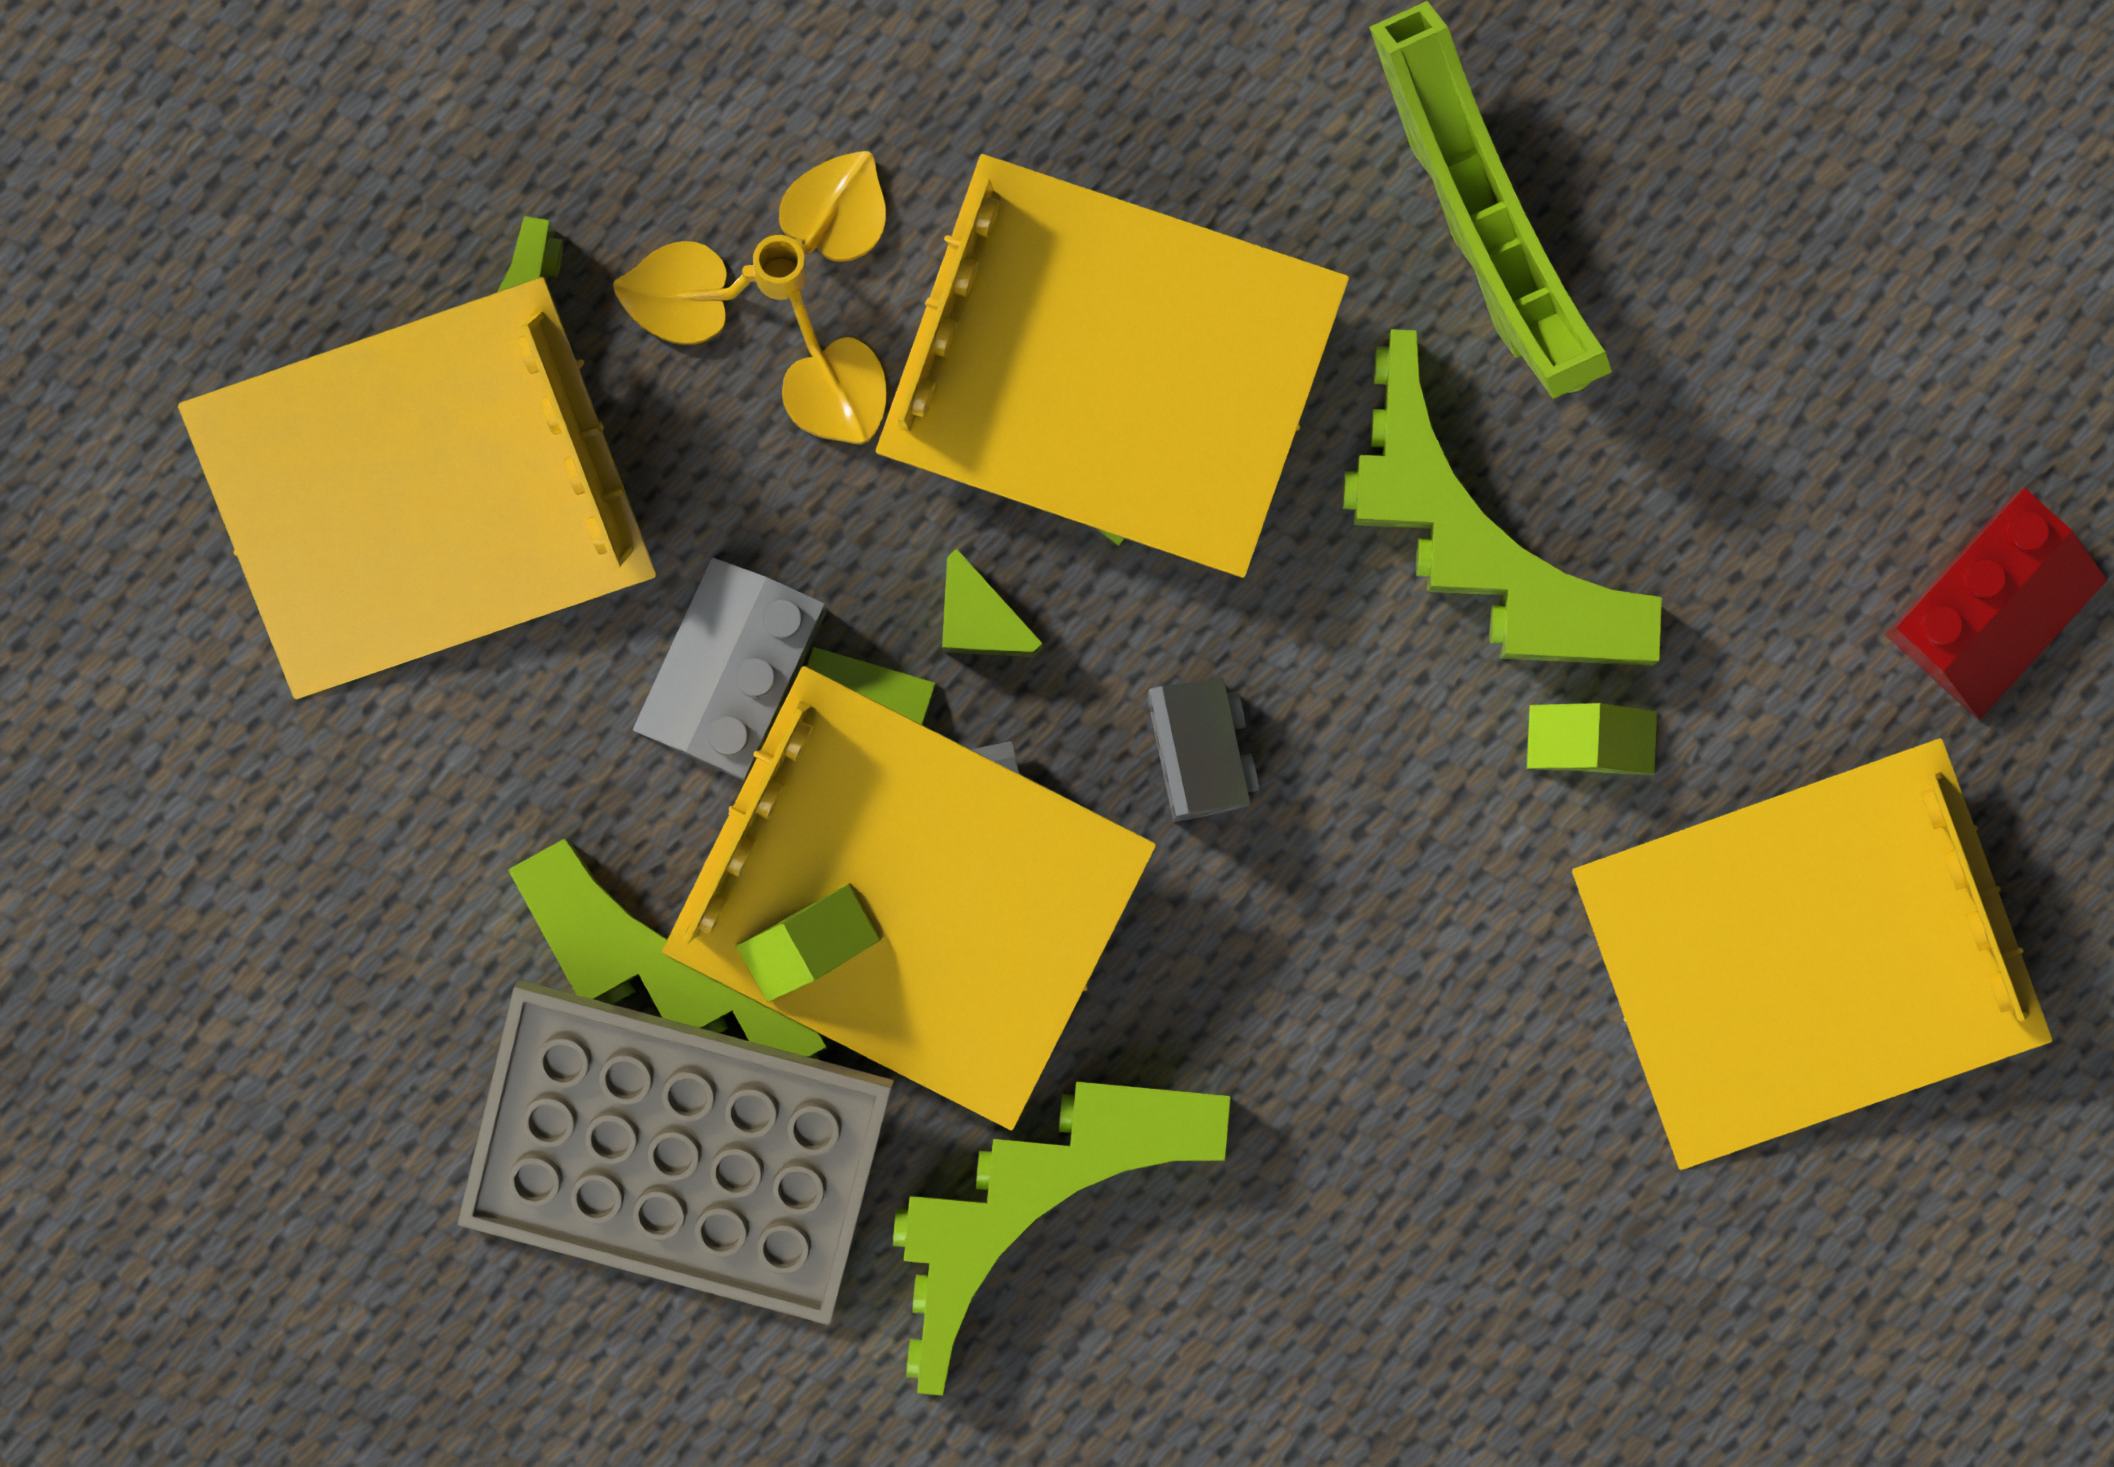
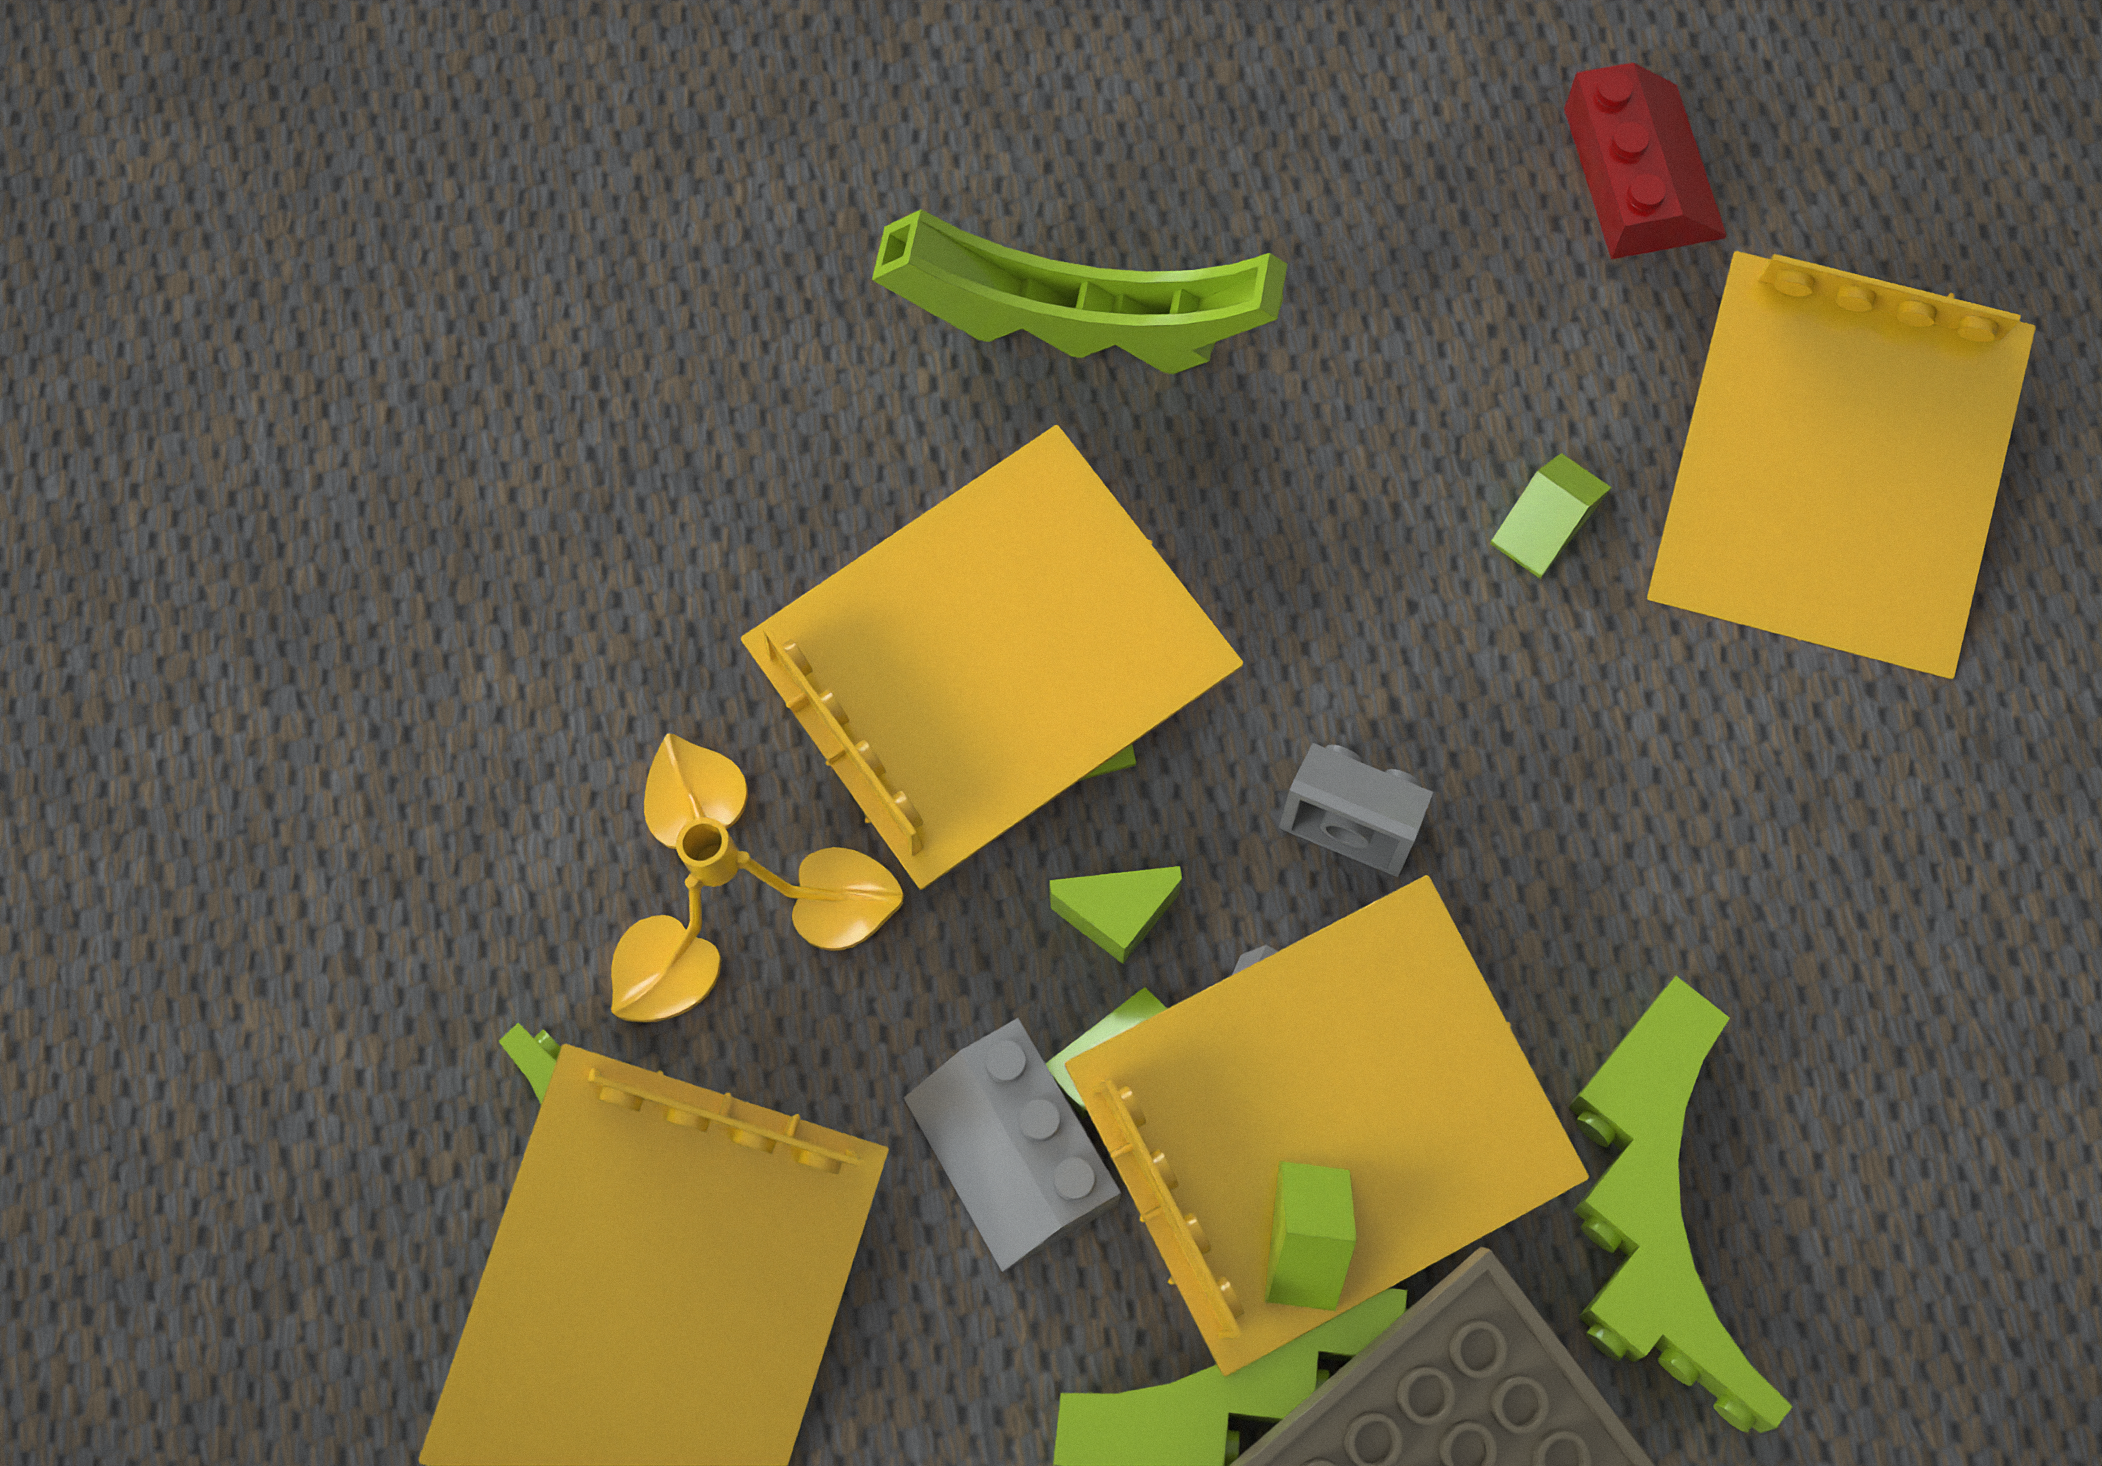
camera: 55 degrees left, 15 degrees down
lime arch [1342,329,1662,666] -> none

